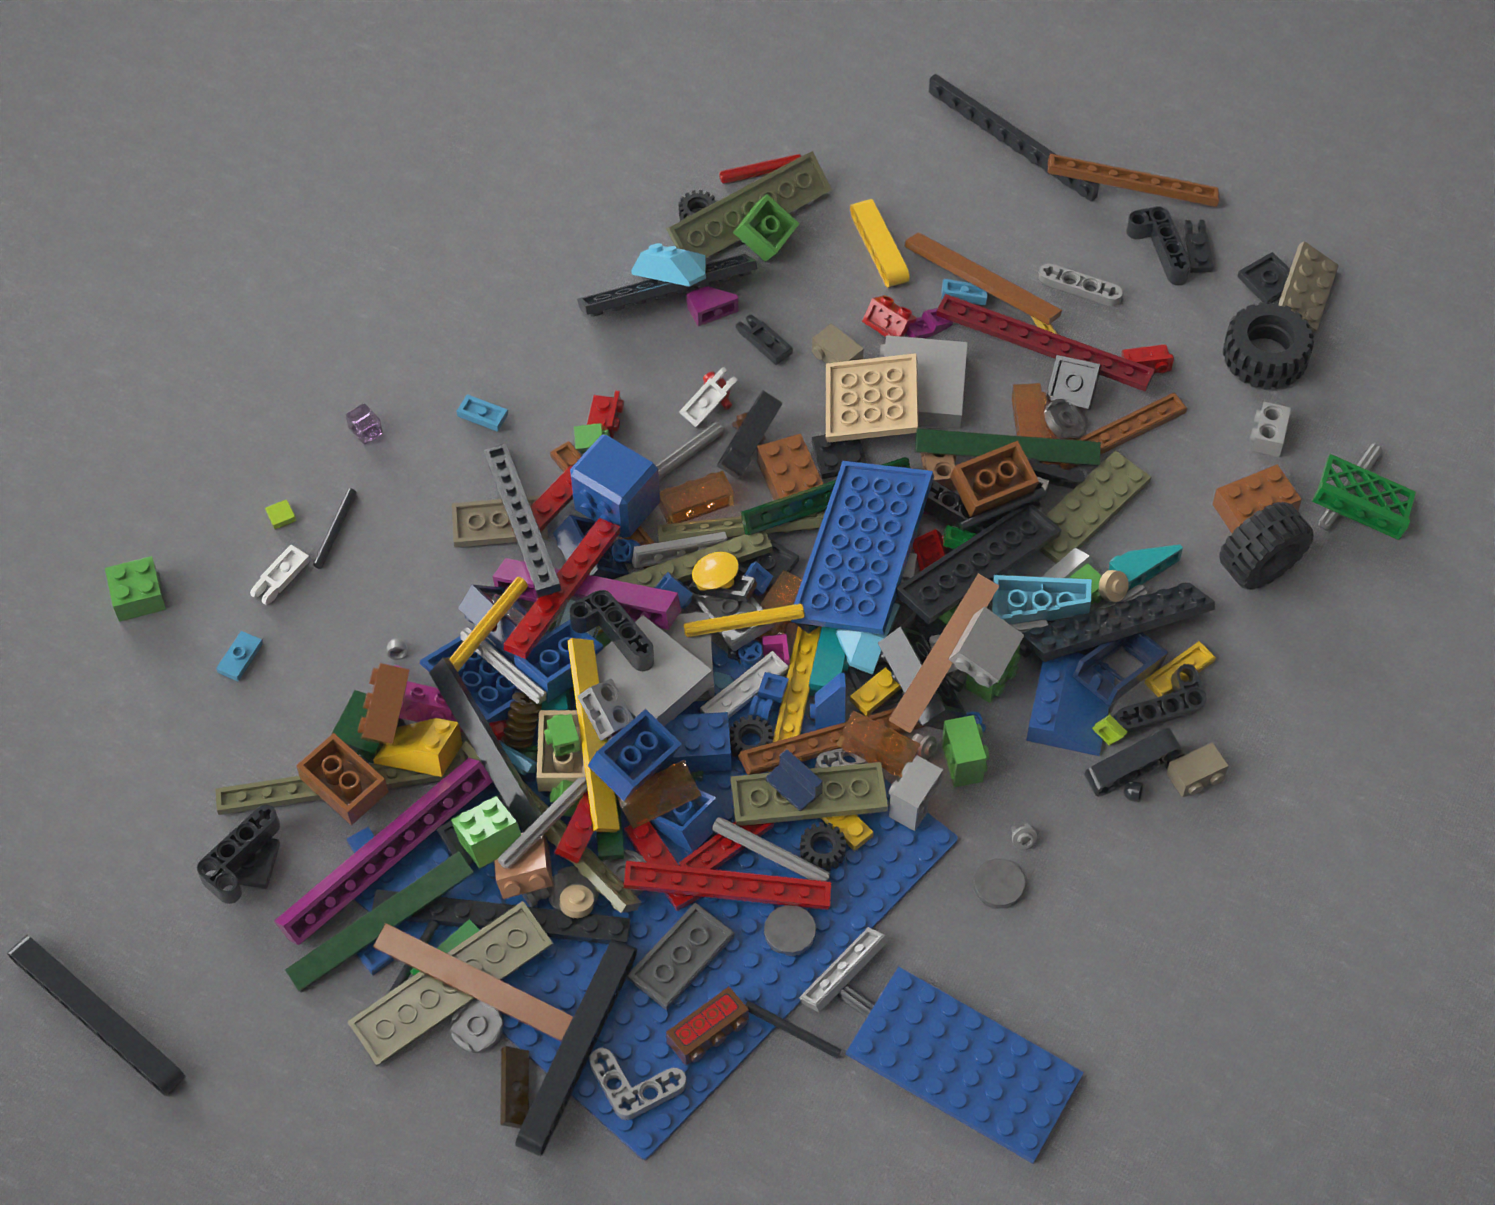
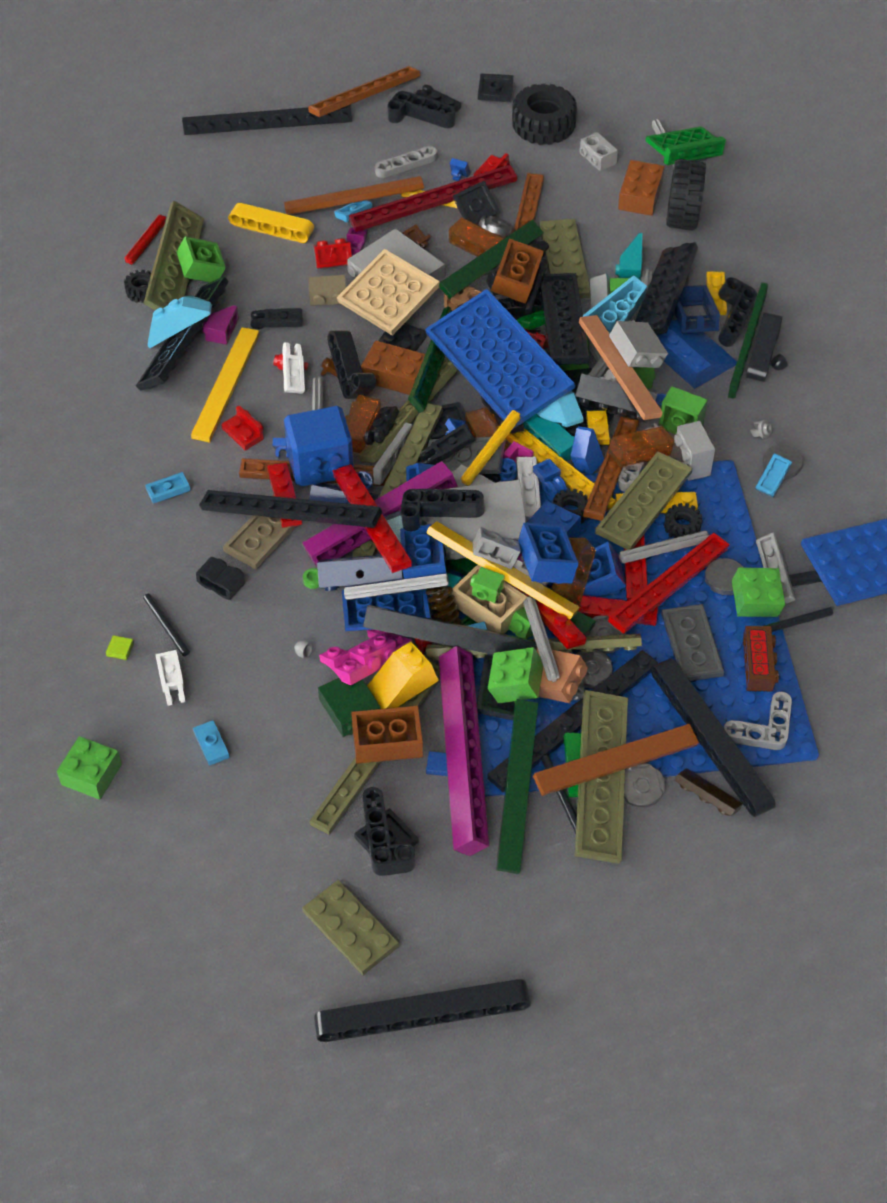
camera: 50 degrees left, 5 degrees down
clear purple brick [345,403,383,445] -> none
dark orange brick [357,663,410,746] -> none
blue tile [357,941,394,976] -> none
yellow axle [450,577,528,672] -> none
tan wheel [560,885,594,918] -> none
bright green brick [574,423,610,453] -> none
yellow dish [692,552,739,590] -> none
dark blue panel [766,749,823,811] -> none
lime tile [1092,715,1127,746] -> none
tan wheel [1099,570,1128,602] -> none
dark tan brick [1167,743,1228,798] -> none
dark tan plate [1279,241,1338,333] -> none
none -> yellow tile [191,327,260,442]
none -> black brick [196,557,245,600]
none -> olive plate [302,880,399,975]
none -> black hinge [364,406,399,445]
none -> reddish brown bracket [402,224,431,249]
none -> blue tile [449,158,470,181]
none -> dark green tile [728,282,768,399]
none -> bright green brick [732,567,785,617]
none -> dark azure plate [755,453,792,498]

